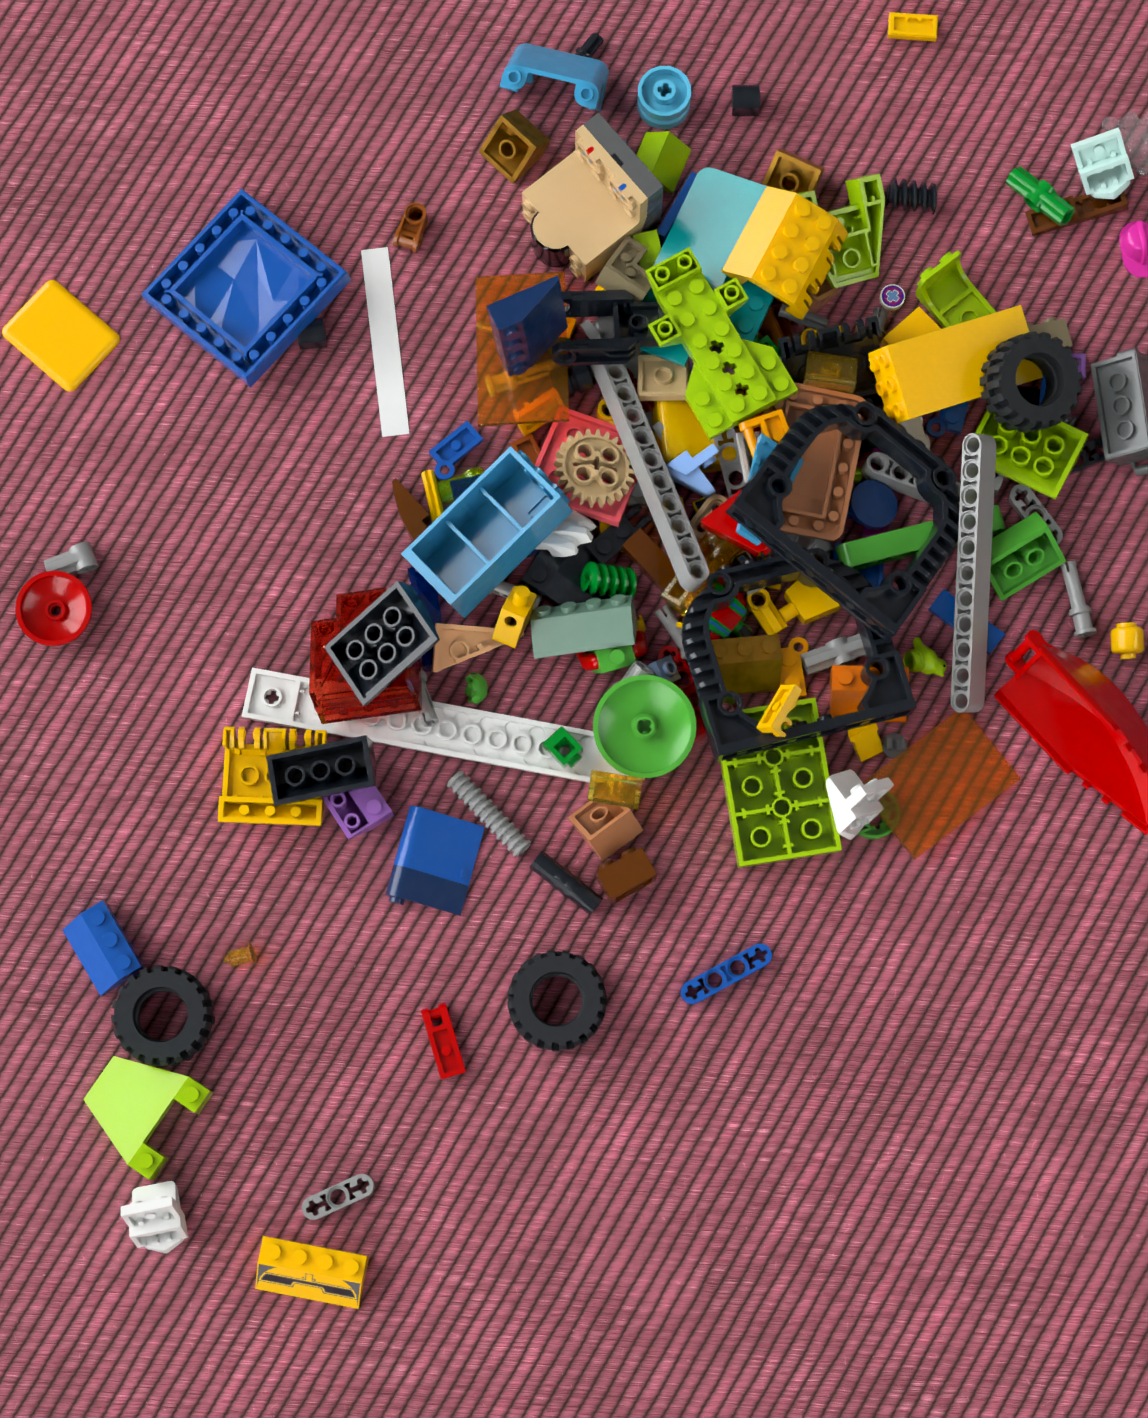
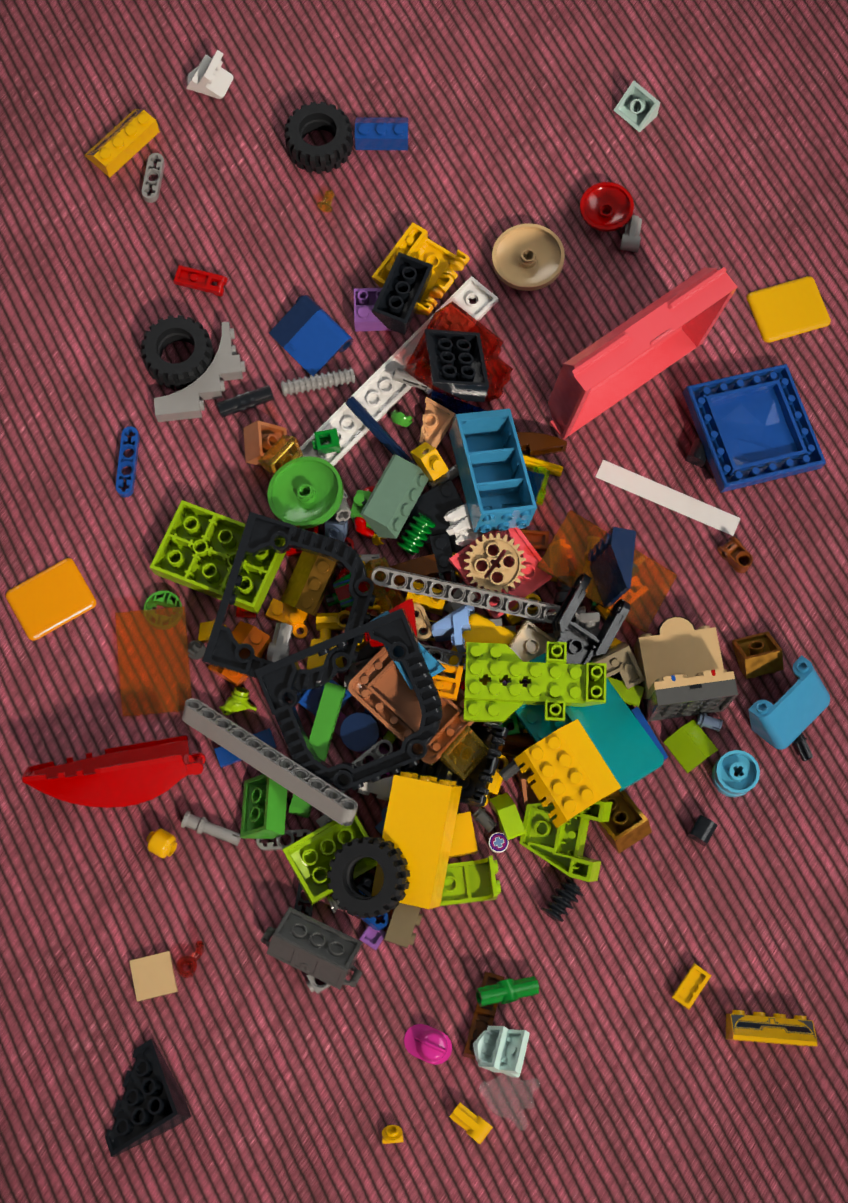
camera: 120 degrees right, 5 degrees down
wedge [83,1056,214,1180] -> none
blue hinge [429,421,484,481] -> none
reddish brown brick [596,847,657,905] -> none
yellow plate [756,684,802,737] -> none
white piece [826,769,894,840] -> none
none -> light orange piece [6,558,96,641]
none -> light grey arch [154,322,246,422]
none -> dark blue axle [346,397,415,464]
none -> lime slope [489,793,526,840]
none -> tan dish [492,224,565,291]
none -> coral panel [548,267,737,440]

